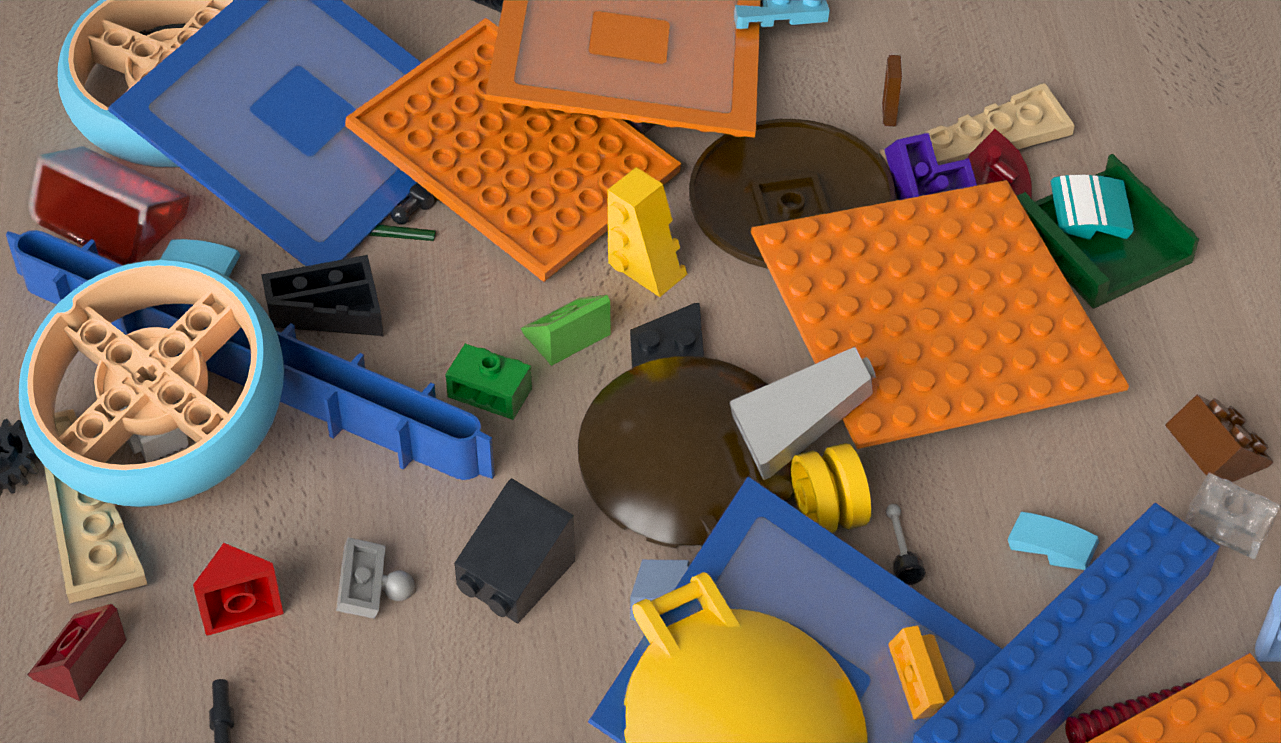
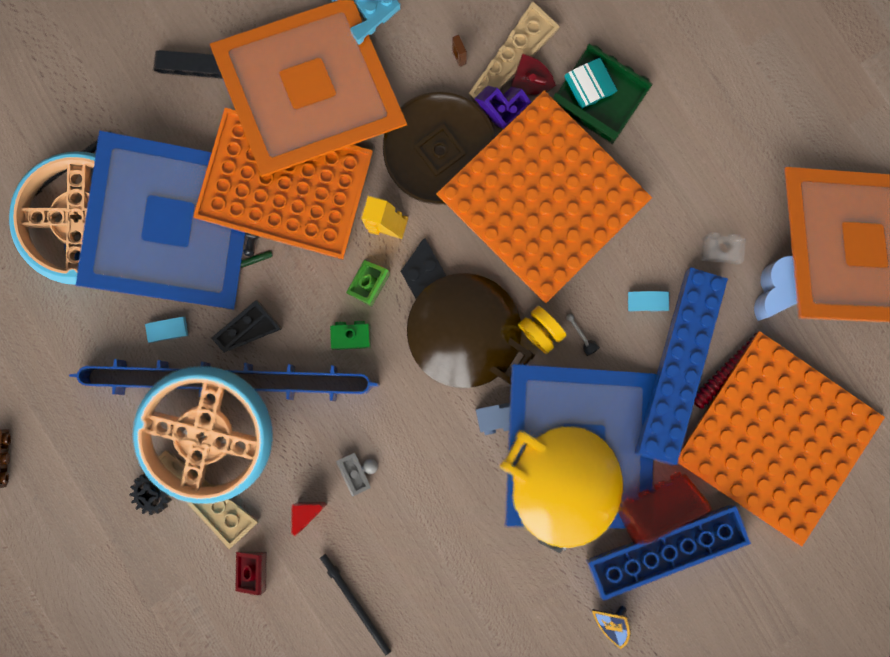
camera: 20 degrees left, 35 degrees up
clear red windscreen [29,146,190,265] -> none
black slope [454,478,575,624] -> none
light grey slope [730,347,876,480] -> none
light orange panel [888,626,955,720] -> none
reddish brown slope [1165,394,1274,485] -> none

